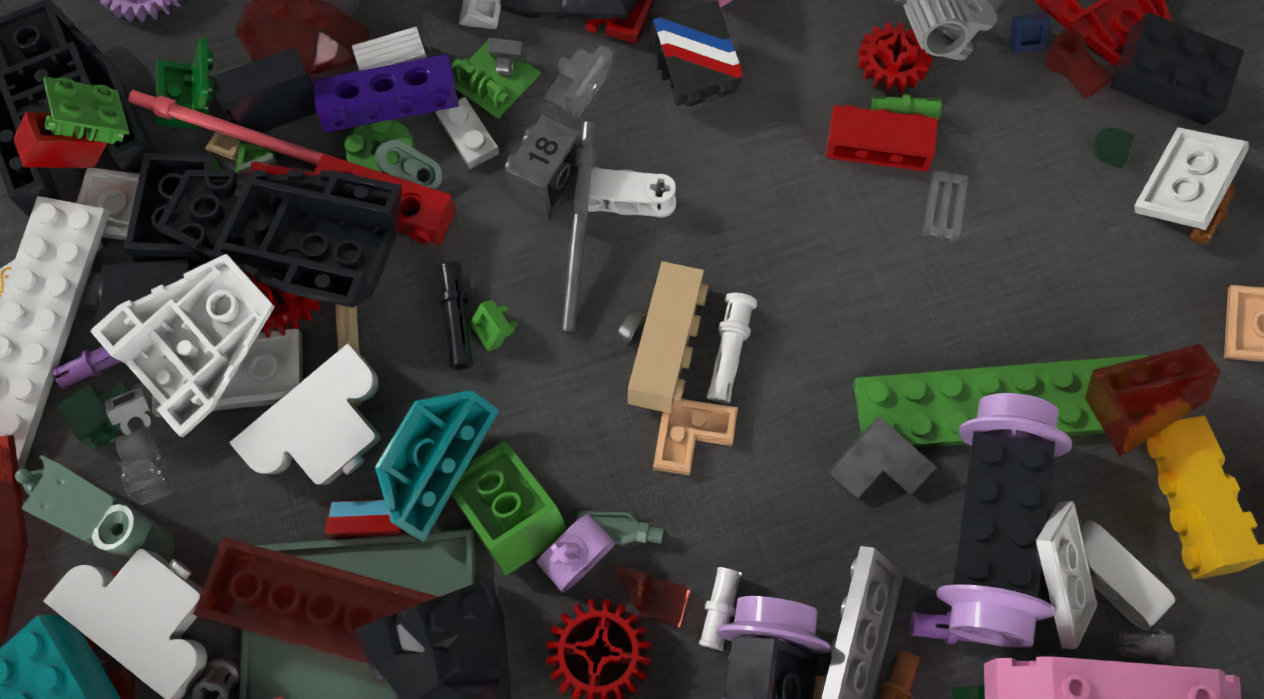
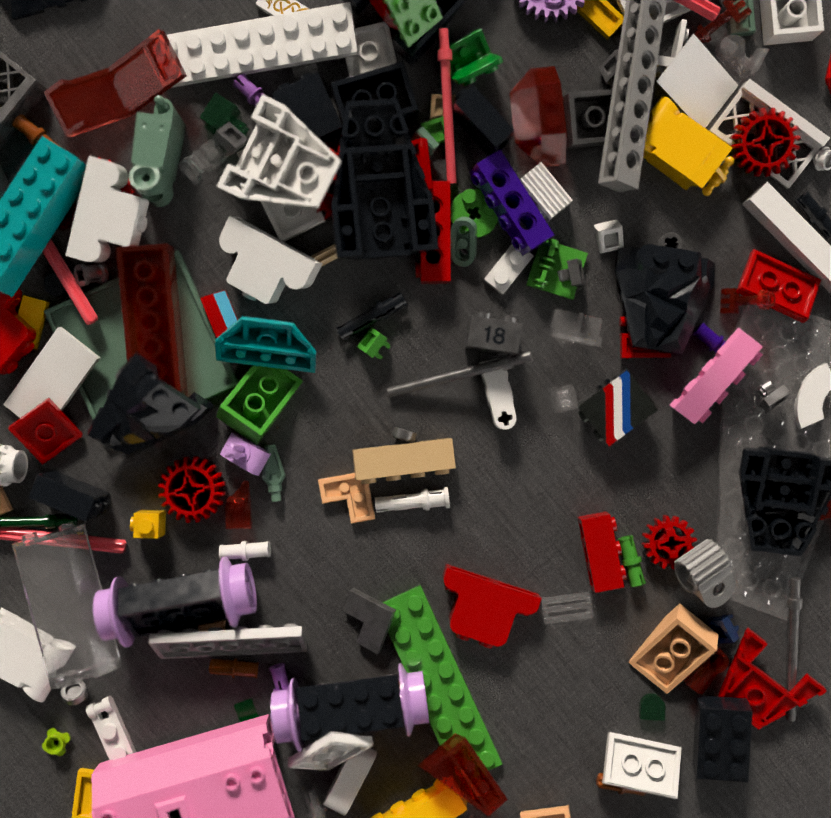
camera: 65 degrees right, 20 degrees up
none -> red brick [443,564,542,648]
none -> clear tile [548,384,578,413]
none -> light nougat slope [629,603,719,694]

